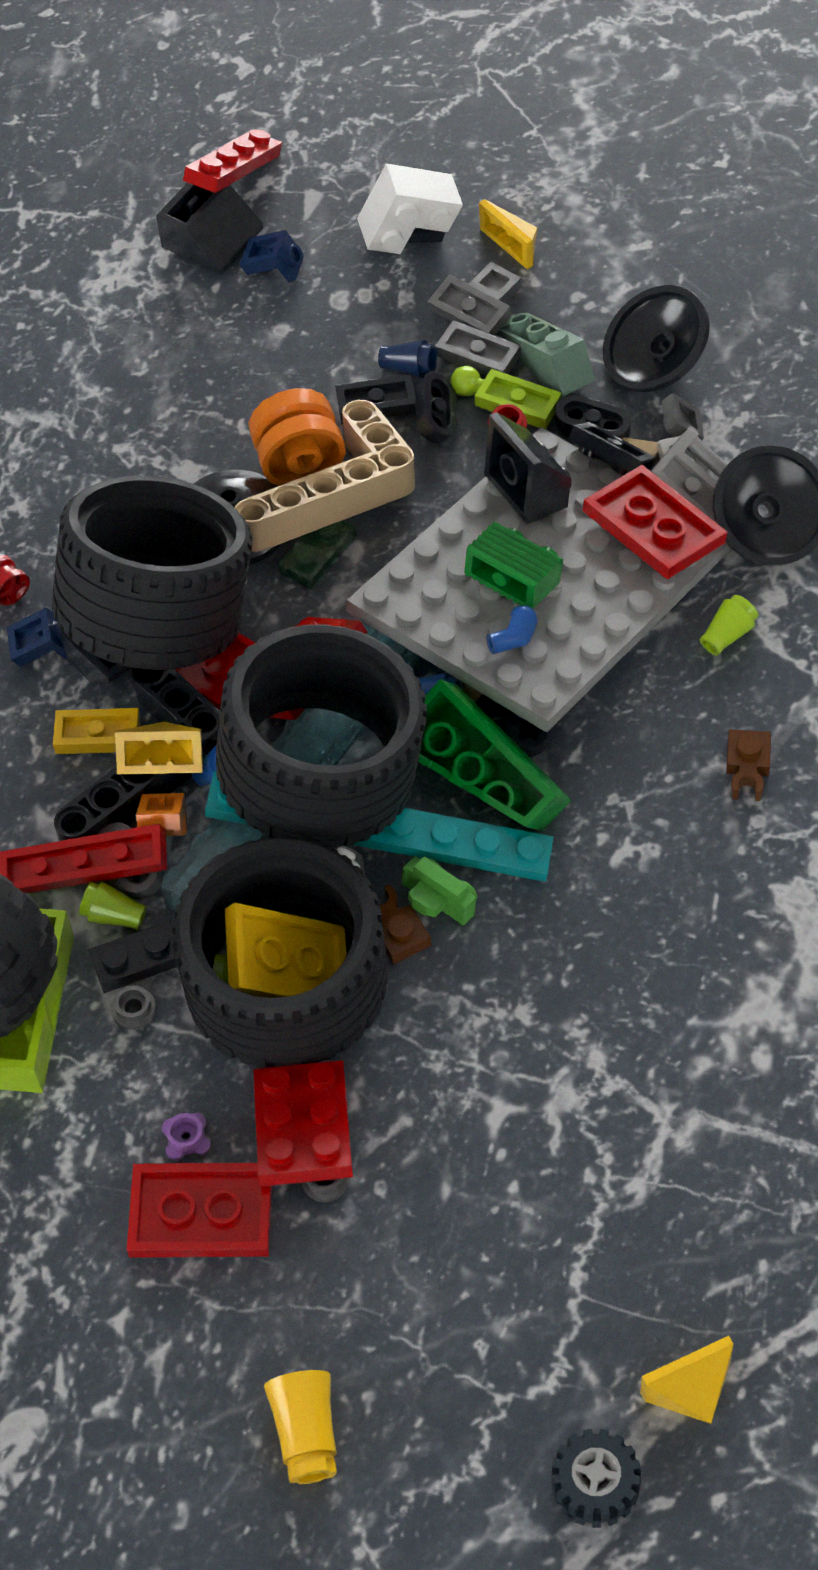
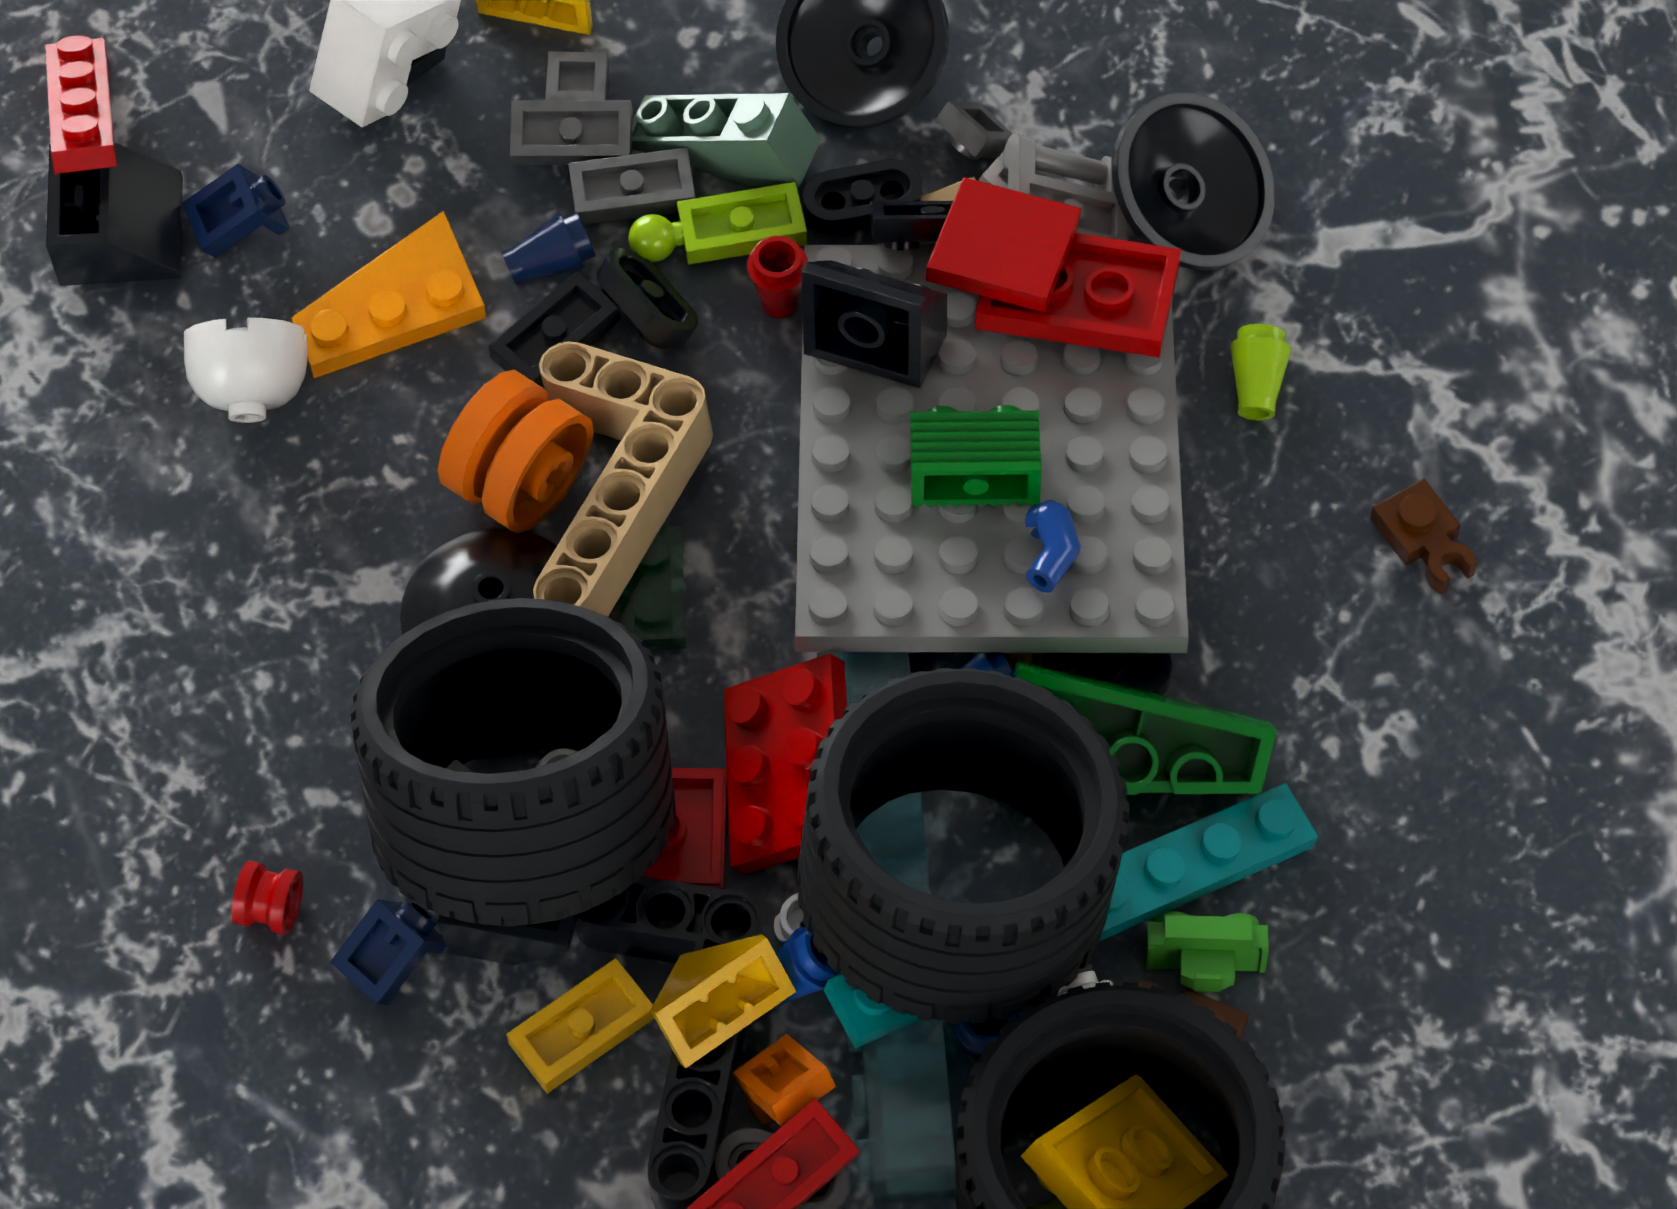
camera: 40 degrees left, 5 degrees up
none -> white cylinder [184,318,308,423]
none -> light orange wing [291,211,487,378]
none -> red tile [925,177,1081,313]

